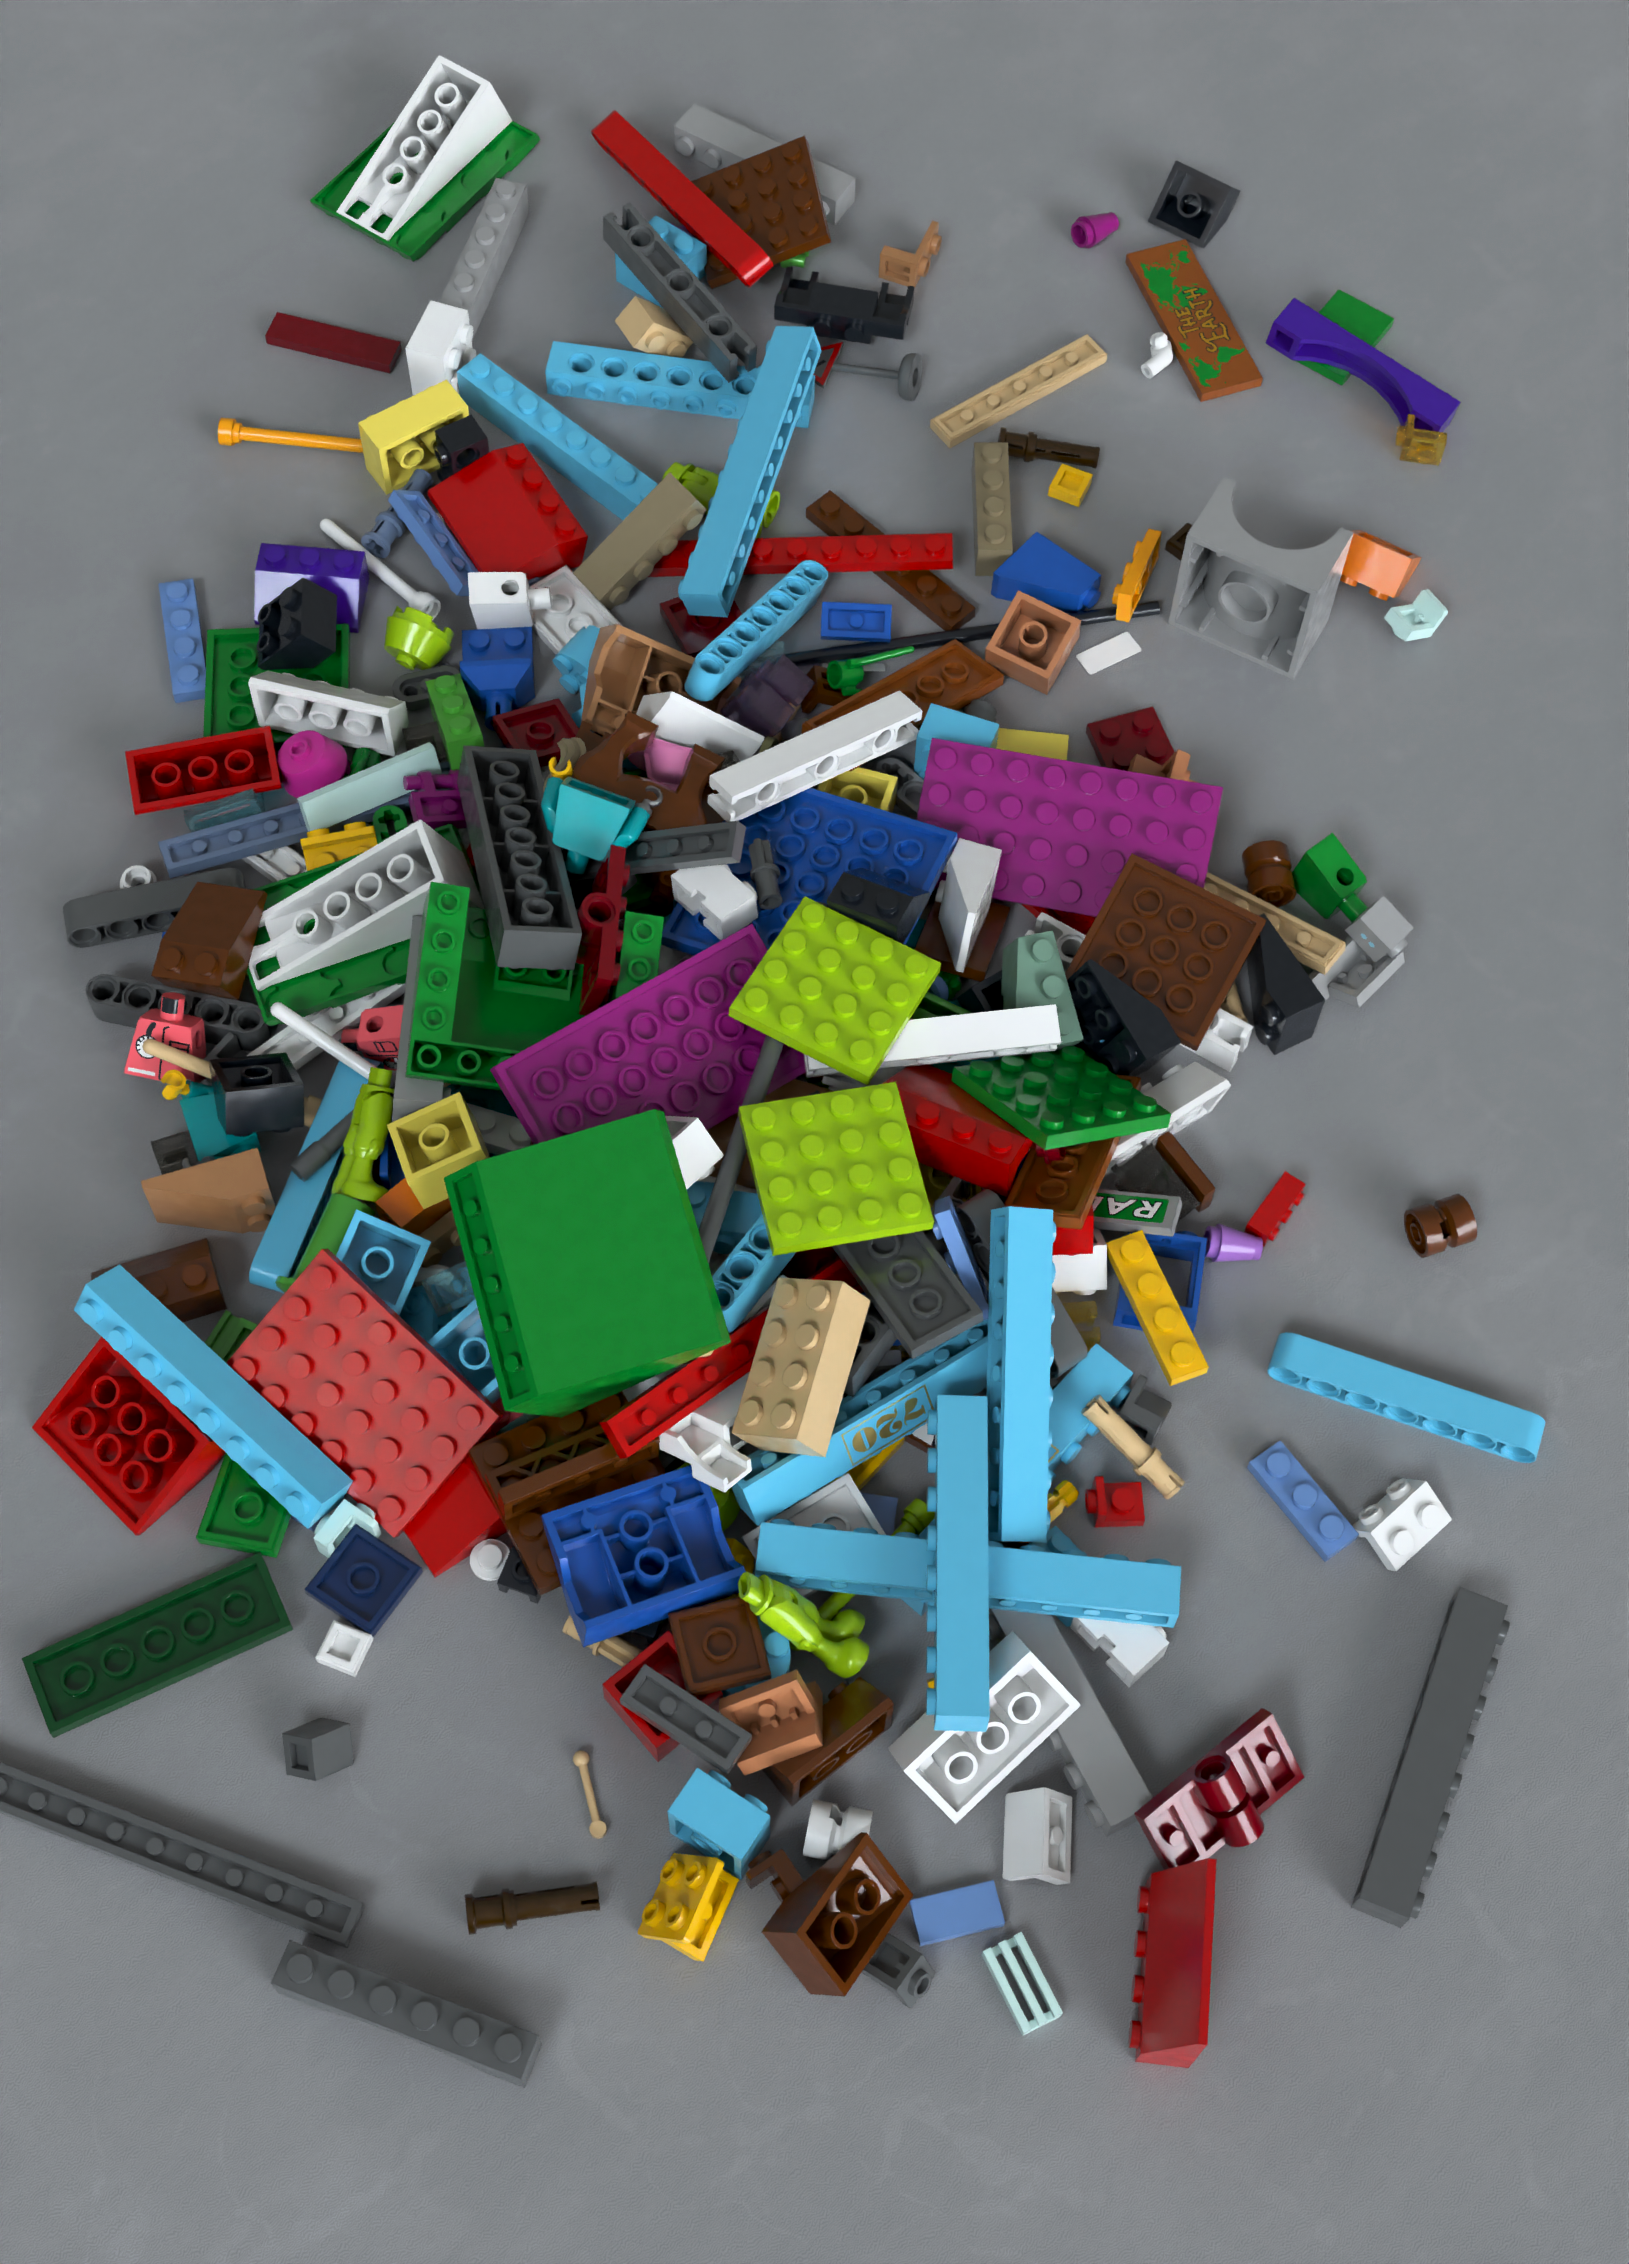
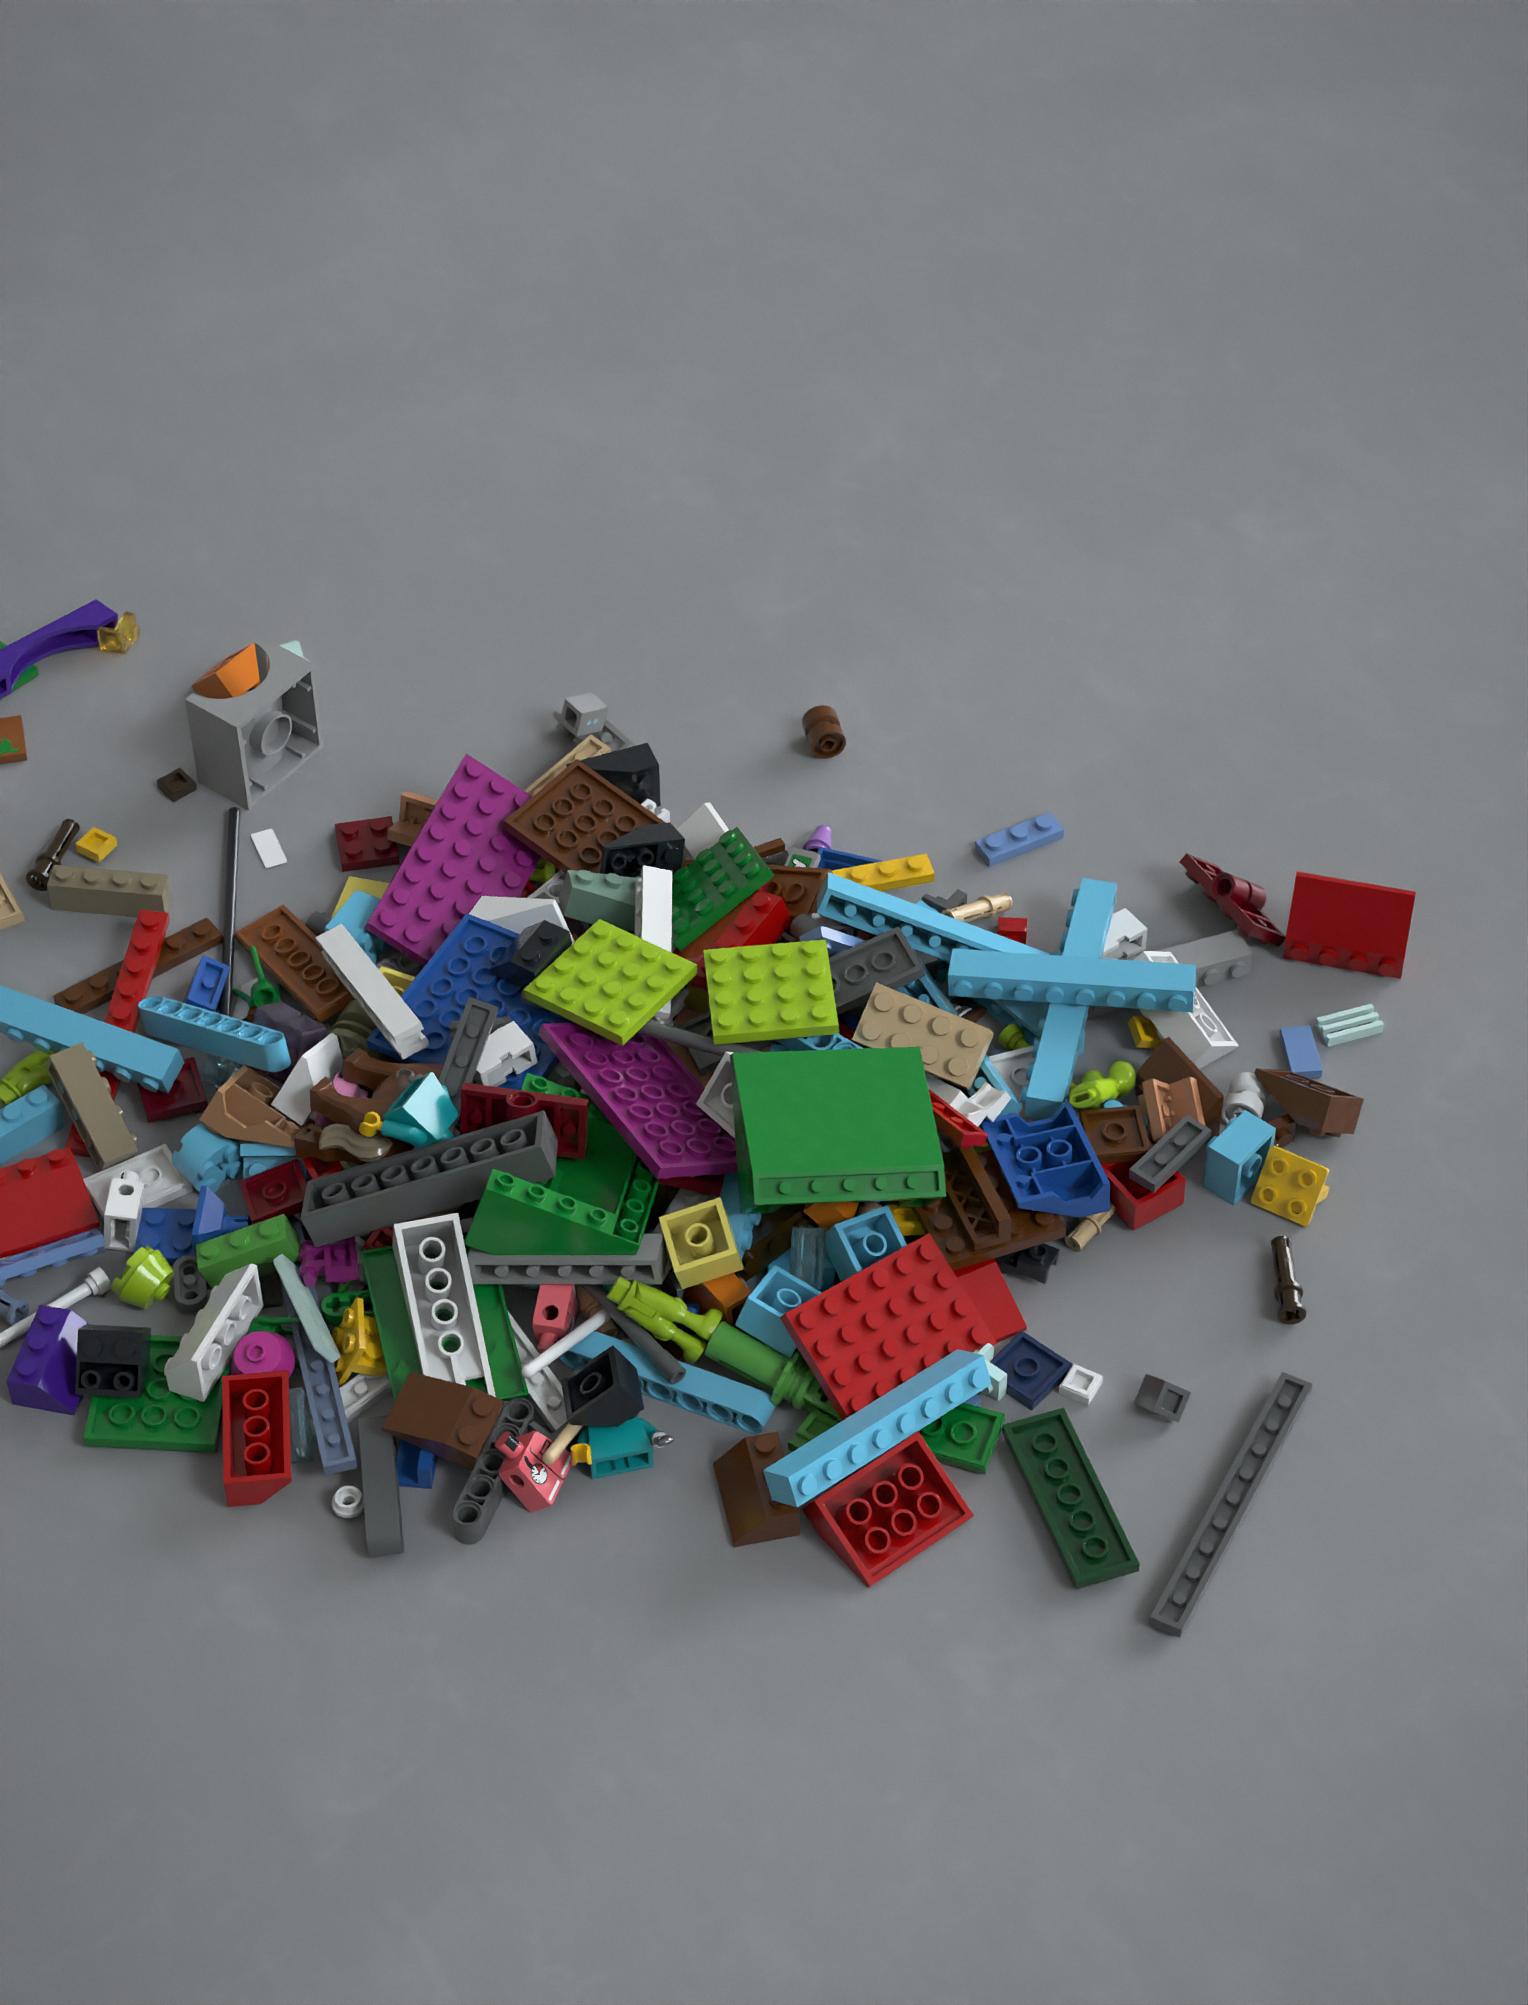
camera: 80 degrees left, 15 degrees down
medium nougat slope [141,1148,276,1234] -> none
clear smoke panel [151,1130,198,1175] -> none
medium blue plate [158,578,206,703] -> none
dark grey arch [271,1940,542,2088] -> none
white plate [470,1539,510,1581] -> none
tan hinge [573,1750,607,1839] -> none
dark grey bracket [862,1933,935,2008] -> none
nougat brick [985,590,1081,695] -> none
blue slope [991,532,1102,613] -> none
white panel [1002,1787,1072,1885] -> none
light orange plate [1112,528,1162,623] -> none
reddish brown wheel [1242,840,1297,907] -> none
red piece [1244,1171,1306,1247] -> none
medium azure beam [1267,1332,1546,1463] -> none
green torso [1292,833,1368,922] -> none
dark grey brick [1351,1587,1510,1928] -> none
white bracket [1353,1478,1452,1571] -> none

